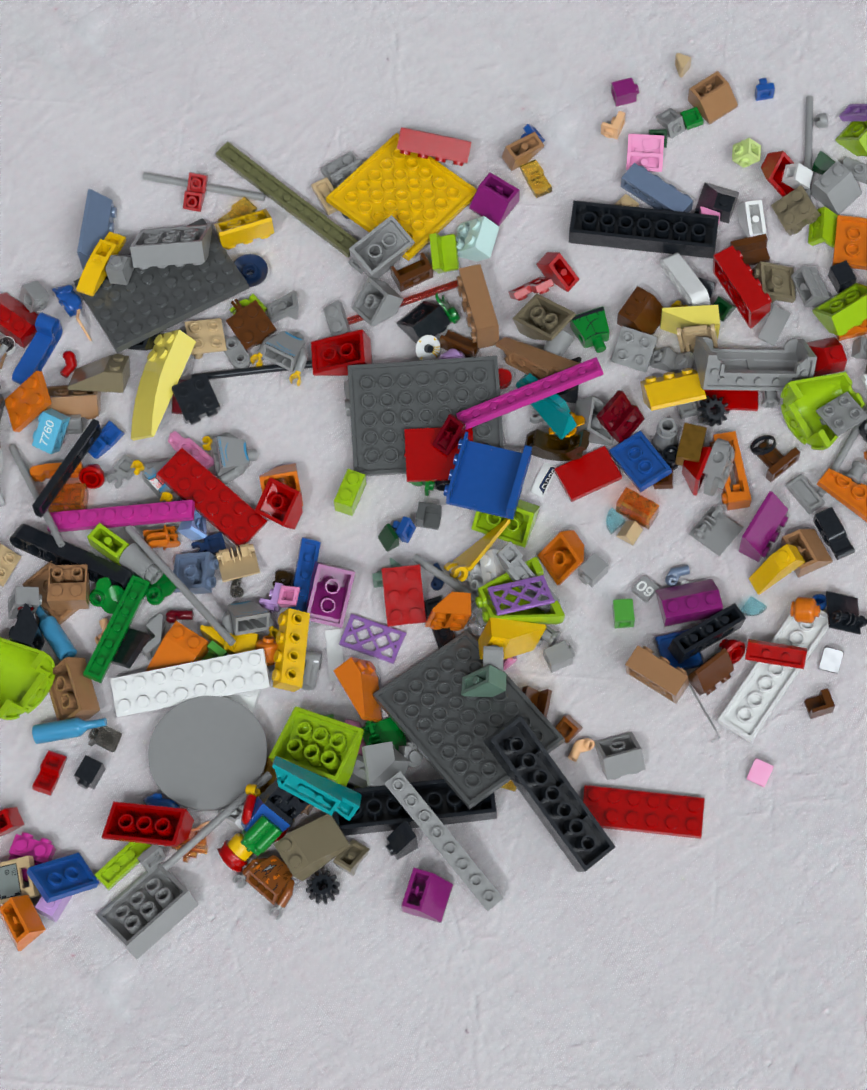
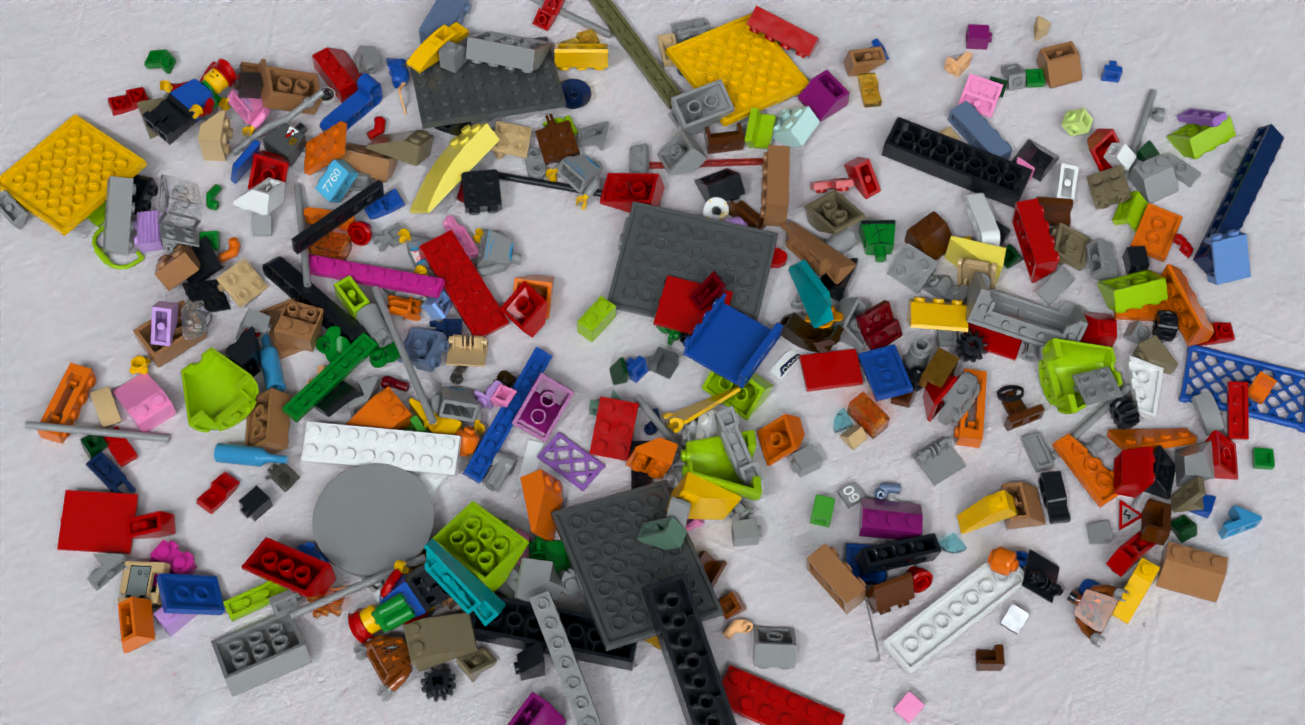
camera: 10 degrees right, 5 degrees down
yellow brick [272,608,310,692] -> none
green plate [435,292,460,324] -> none
dark pink plate [456,357,604,430] -> none
medium lavender window [487,575,555,616] -> none
magenta slope [739,491,789,562] -> none
red plate [745,639,807,669] -> none

